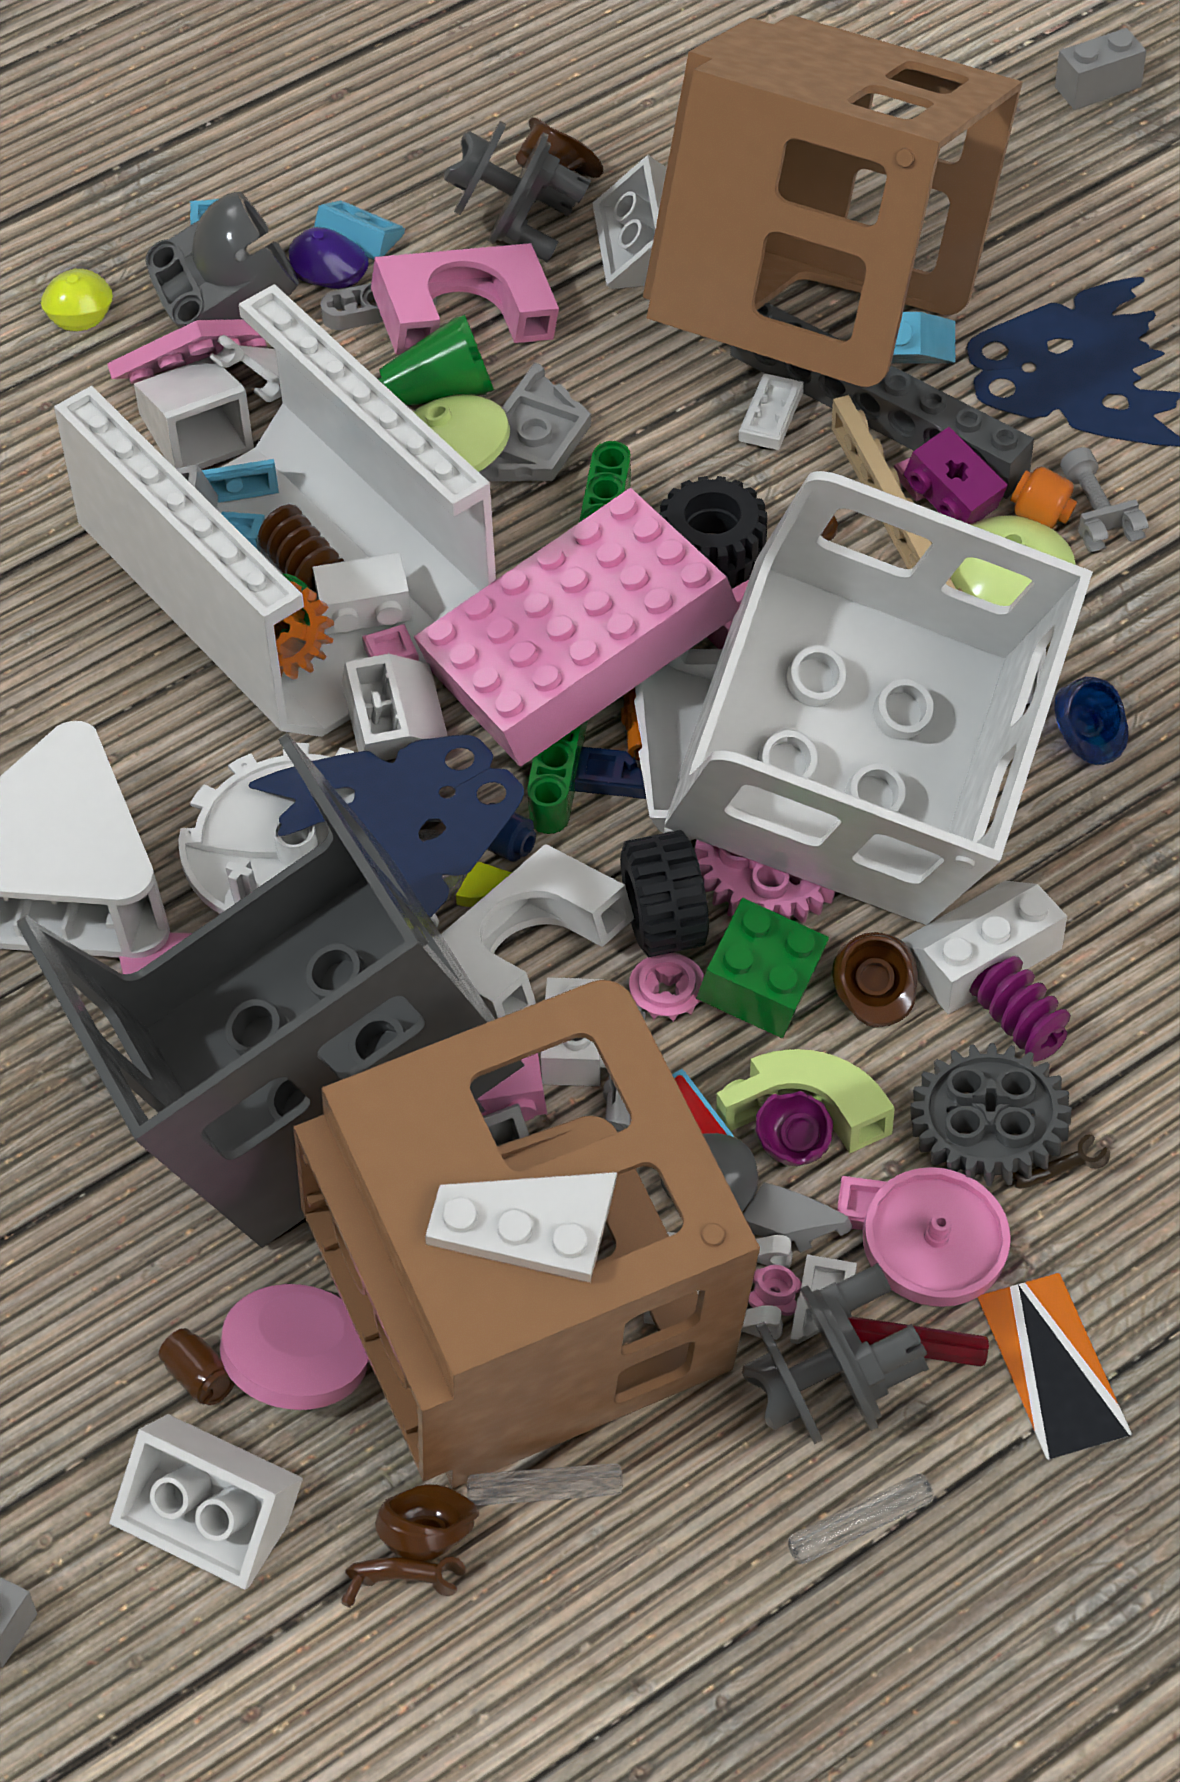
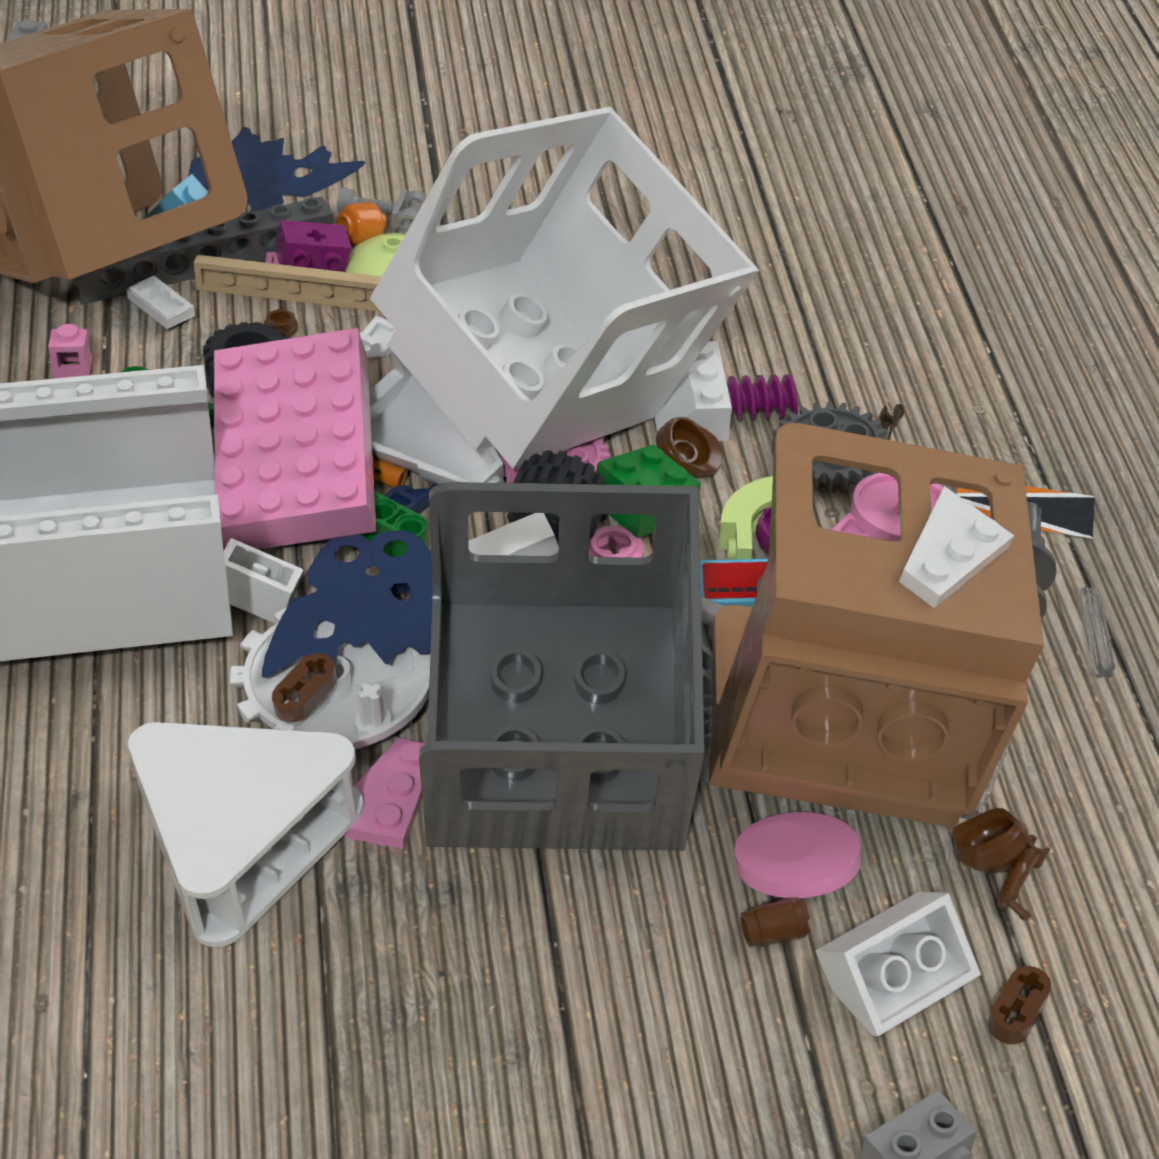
camera: 65 degrees left, 10 degrees down
none -> bright pink brick [48,324,93,379]
none -> reddish brown beam [272,653,337,722]
none -> reddish brown beam [988,966,1051,1044]

